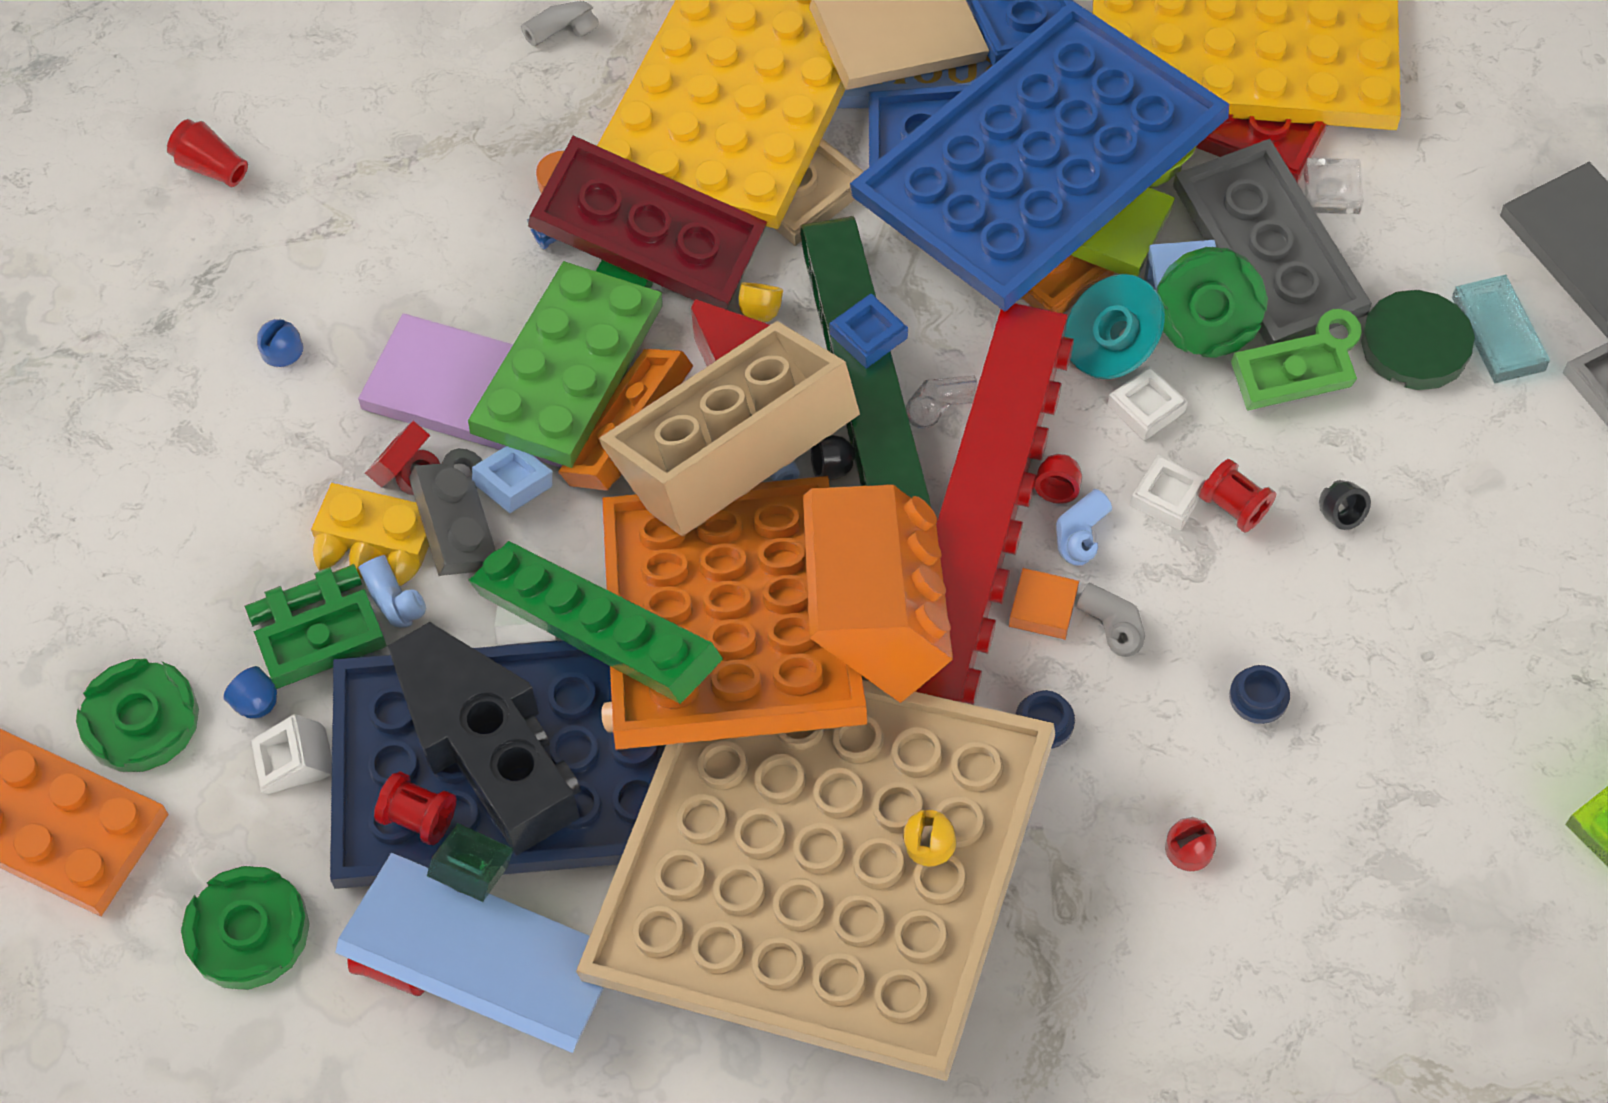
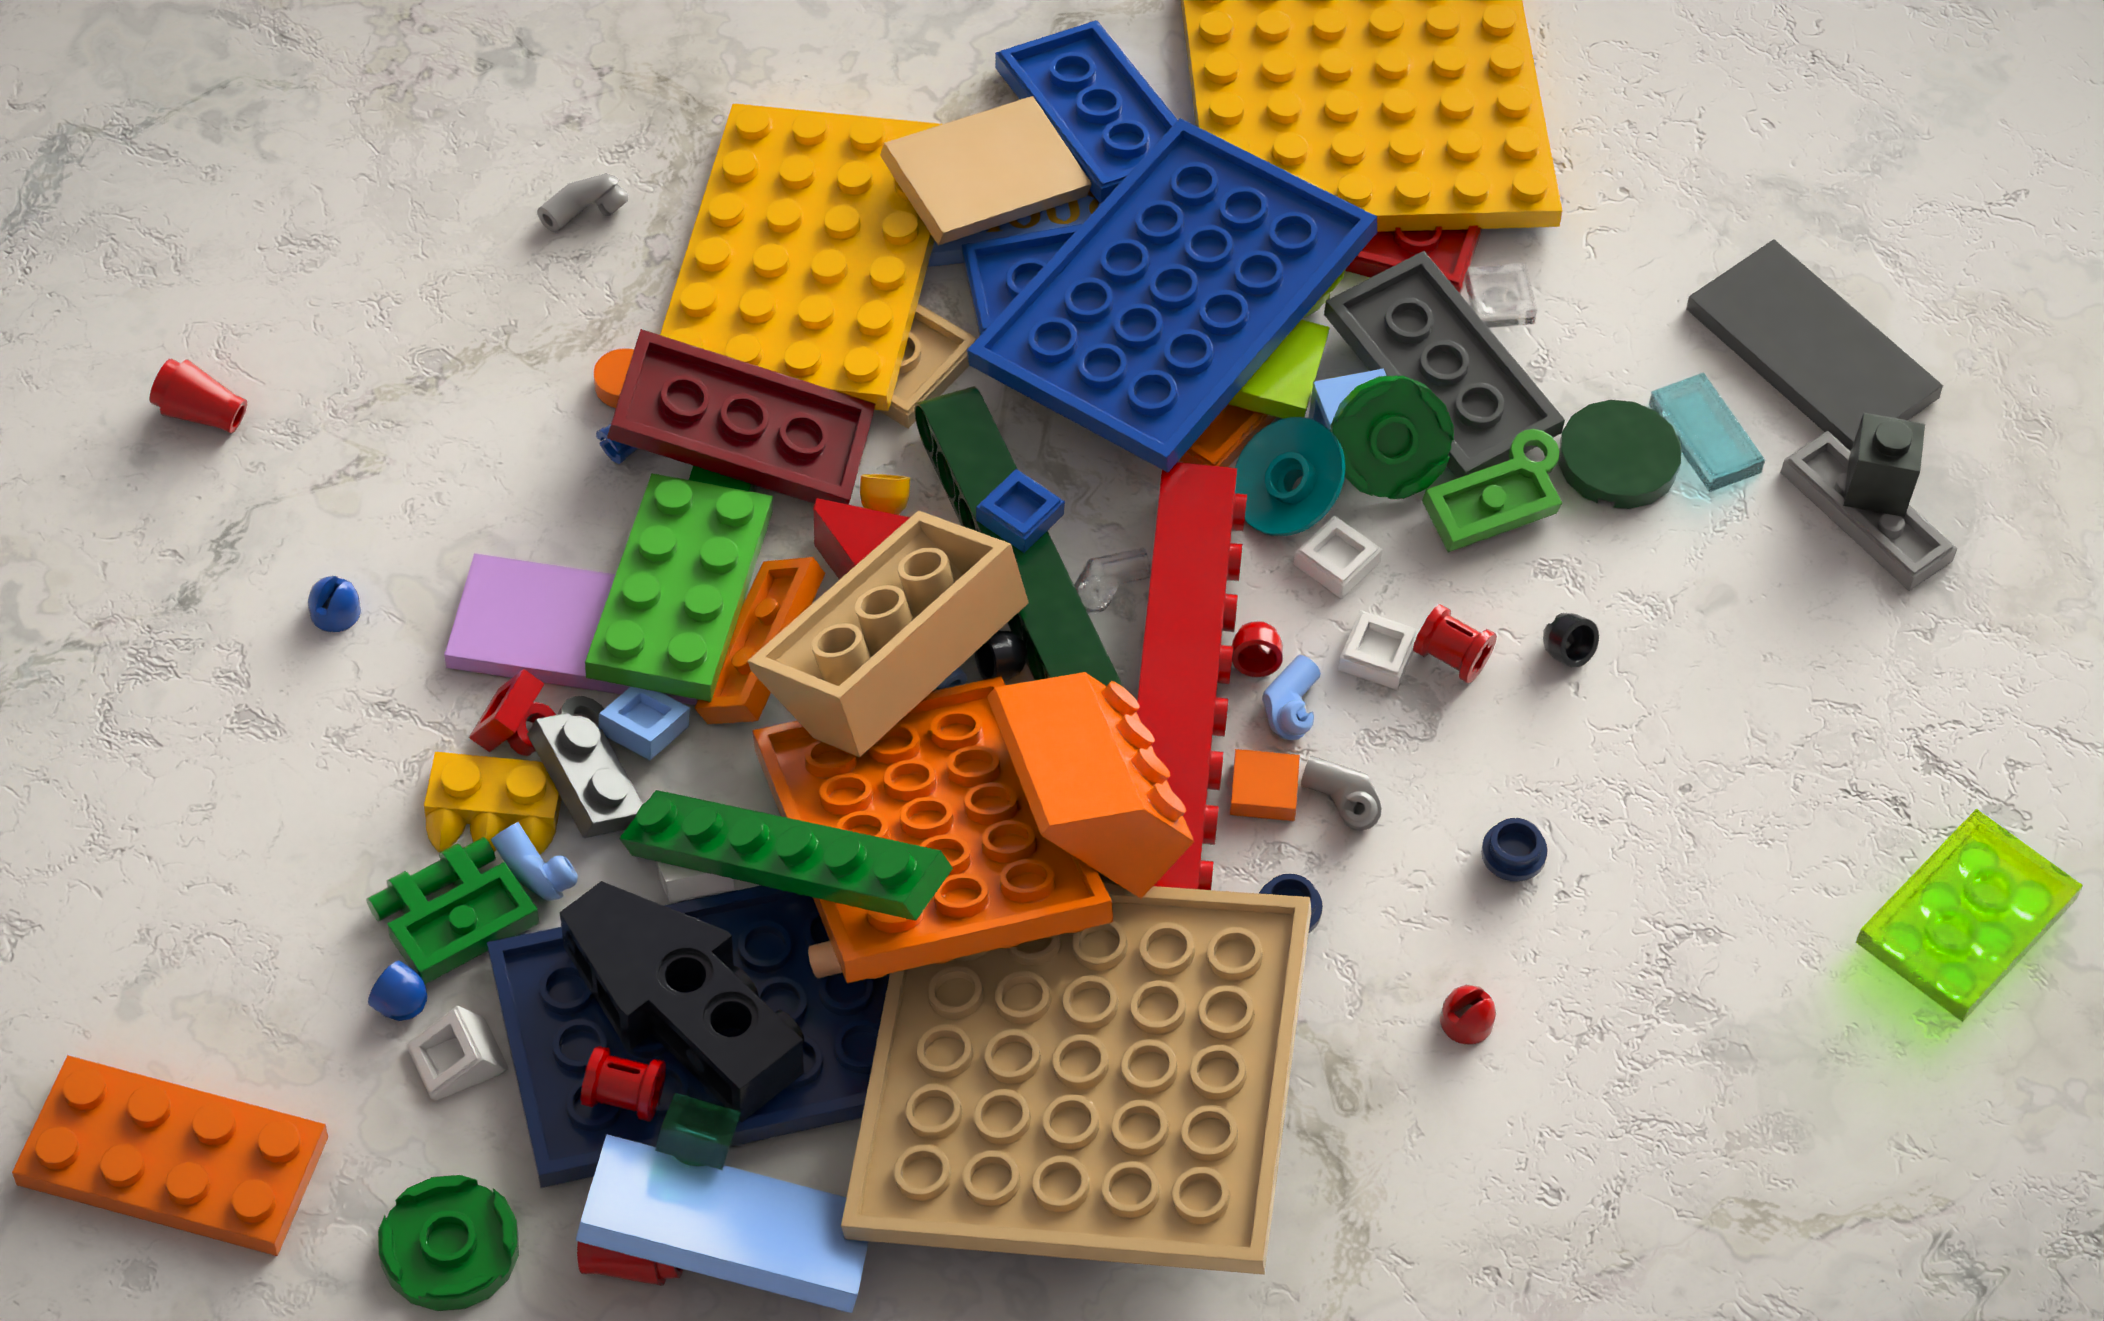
camera: 15 degrees left, 5 degrees down
green tile [76,659,199,772] -> none
yellow hinge [903,810,956,866] -> none

